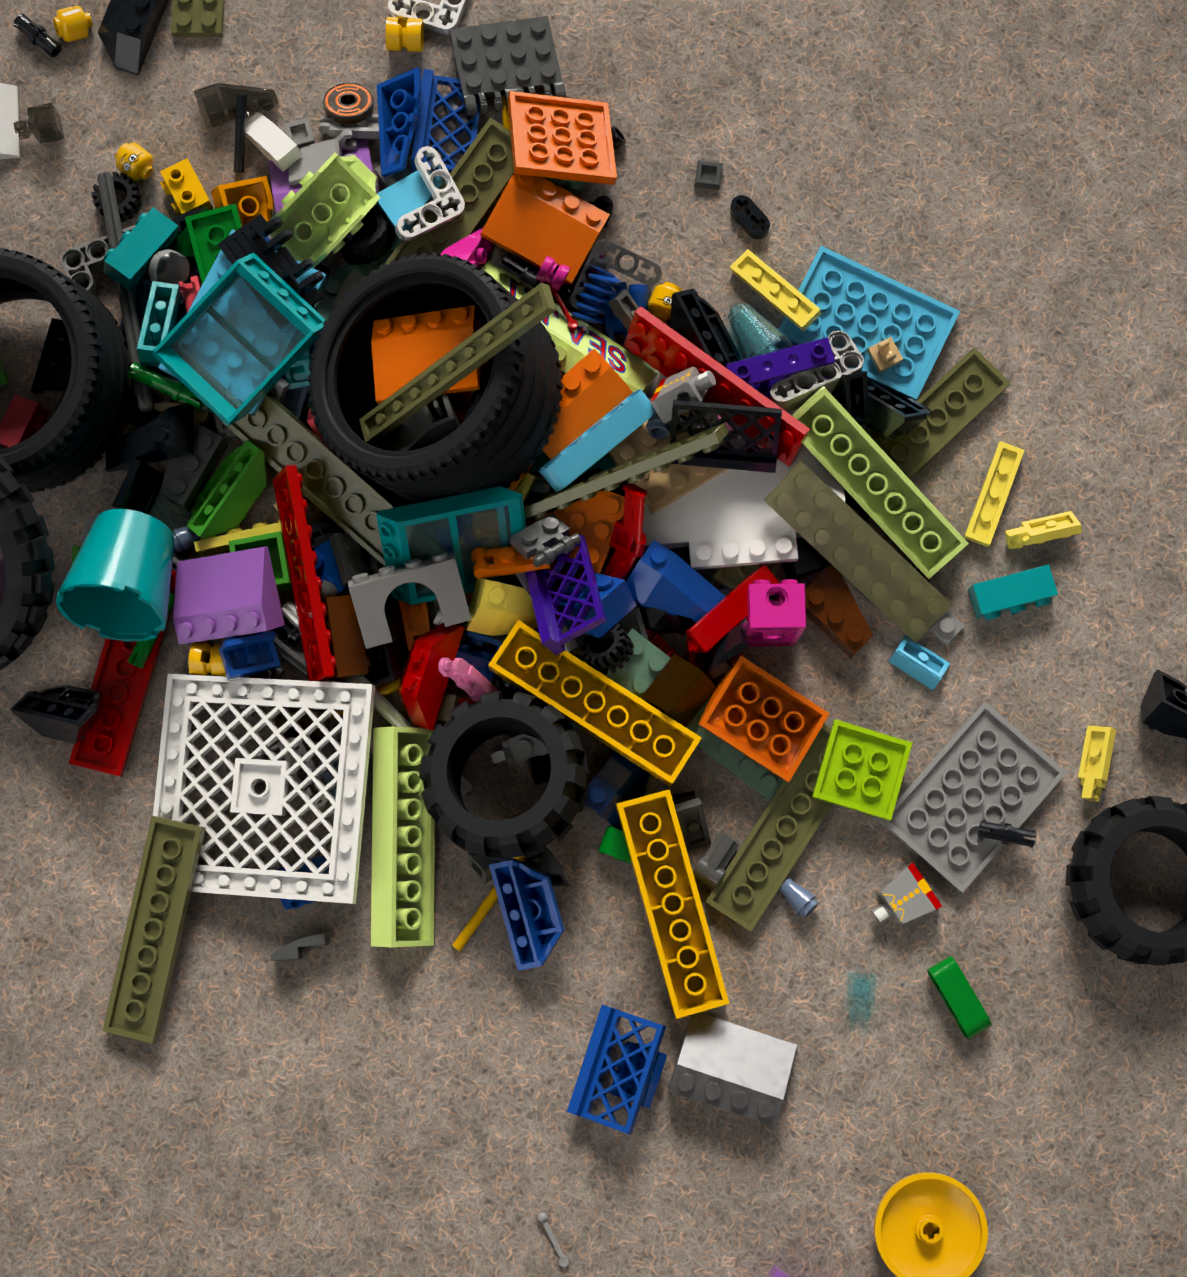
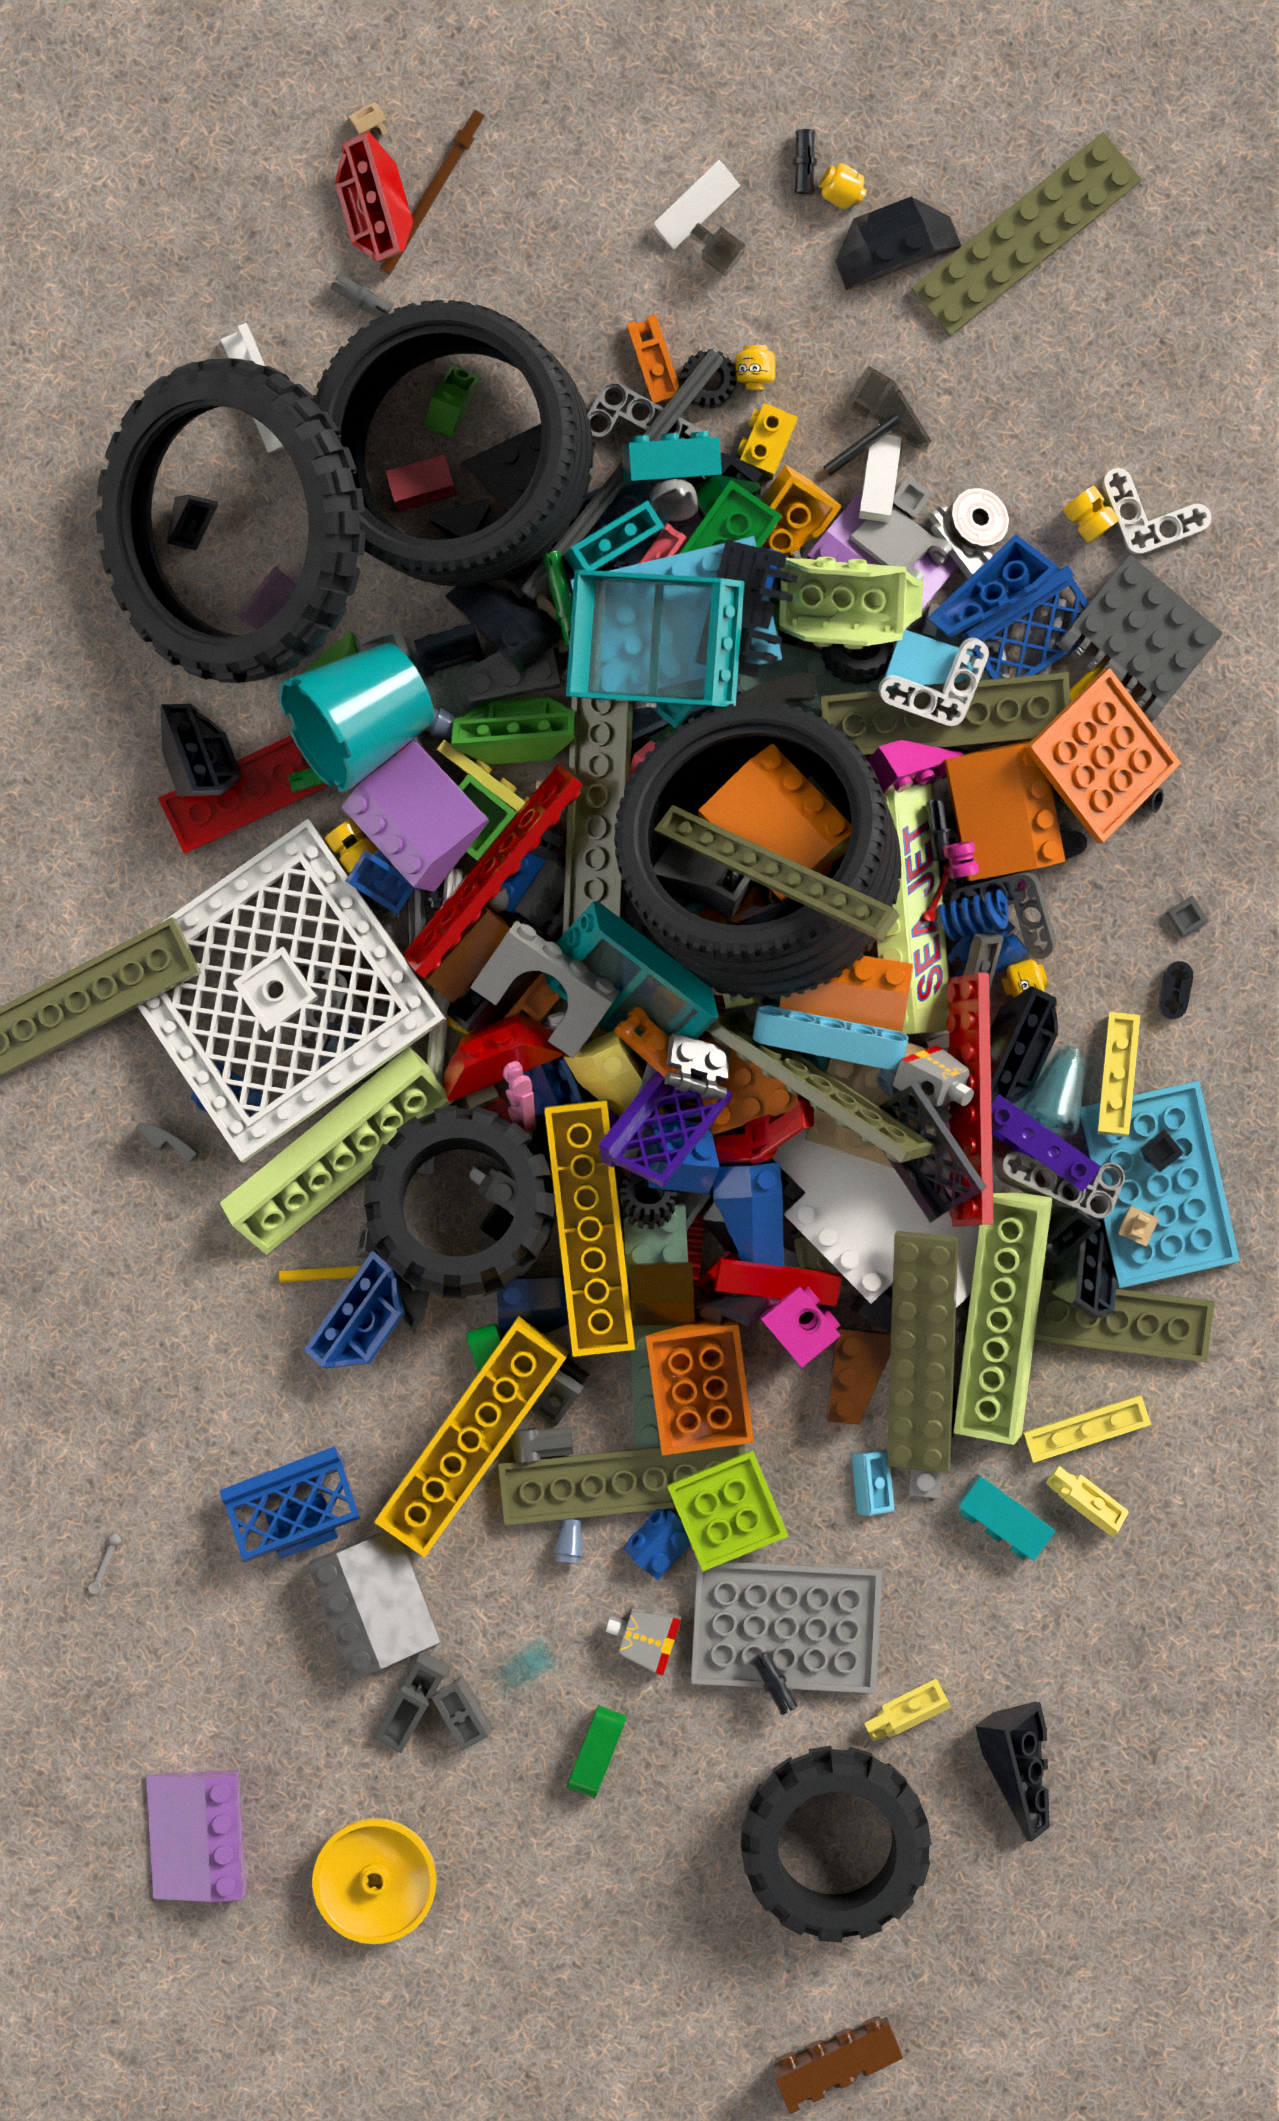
camera: 55 degrees right, 10 degrees up
none -> dark grey slope [374,1651,449,1753]
none -> dark grey hinge [431,1676,494,1751]
none -> blue bracket [624,1509,691,1580]
none -> orange plate [626,314,680,404]
none -> black plate [1139,1129,1184,1173]

